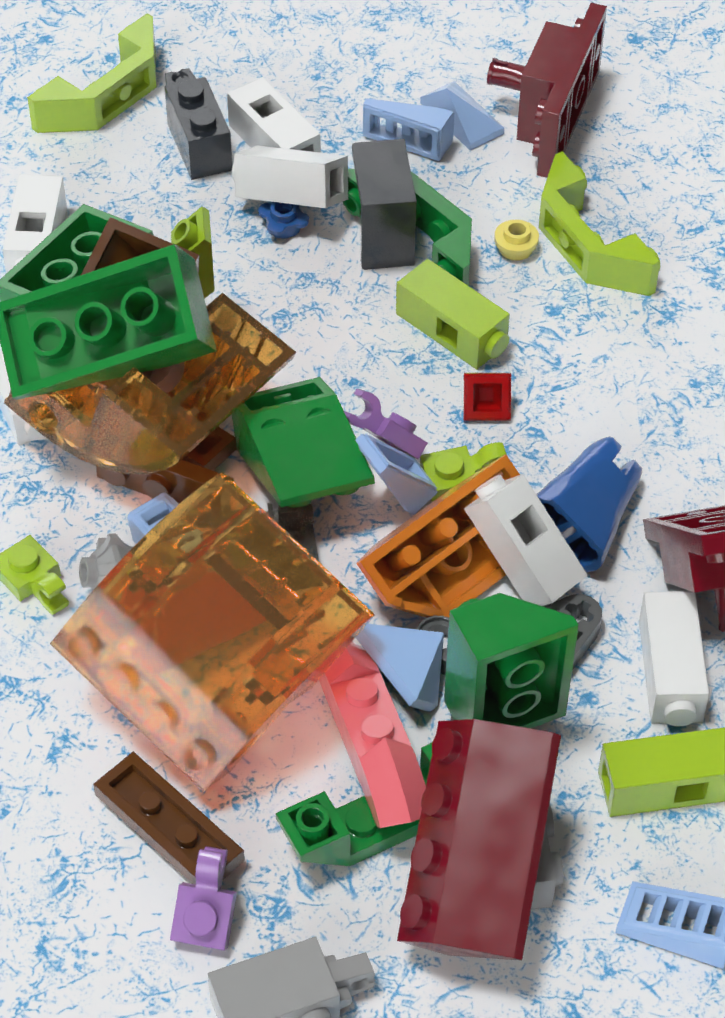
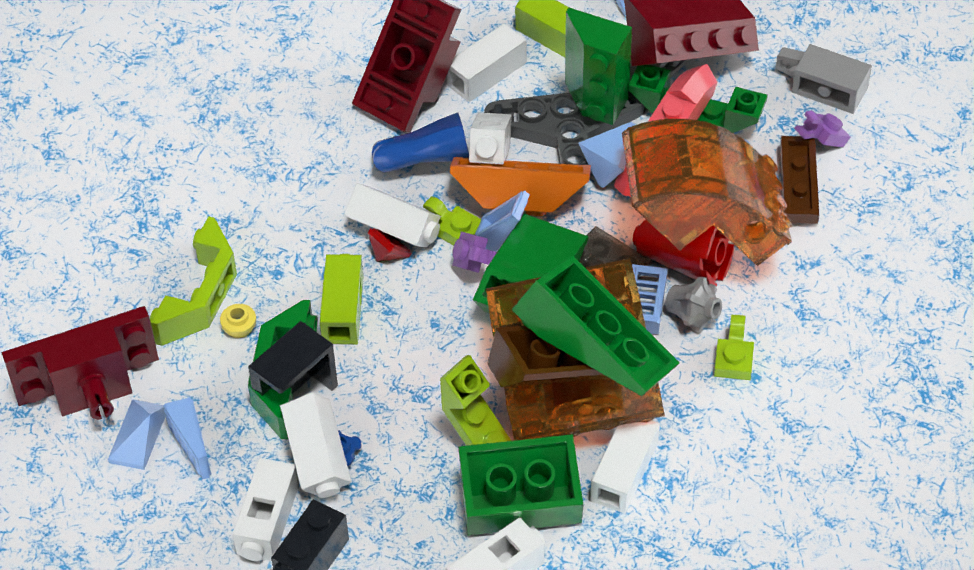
camera: 130 degrees left, 0 degrees up
none -> white brick [344,183,441,248]

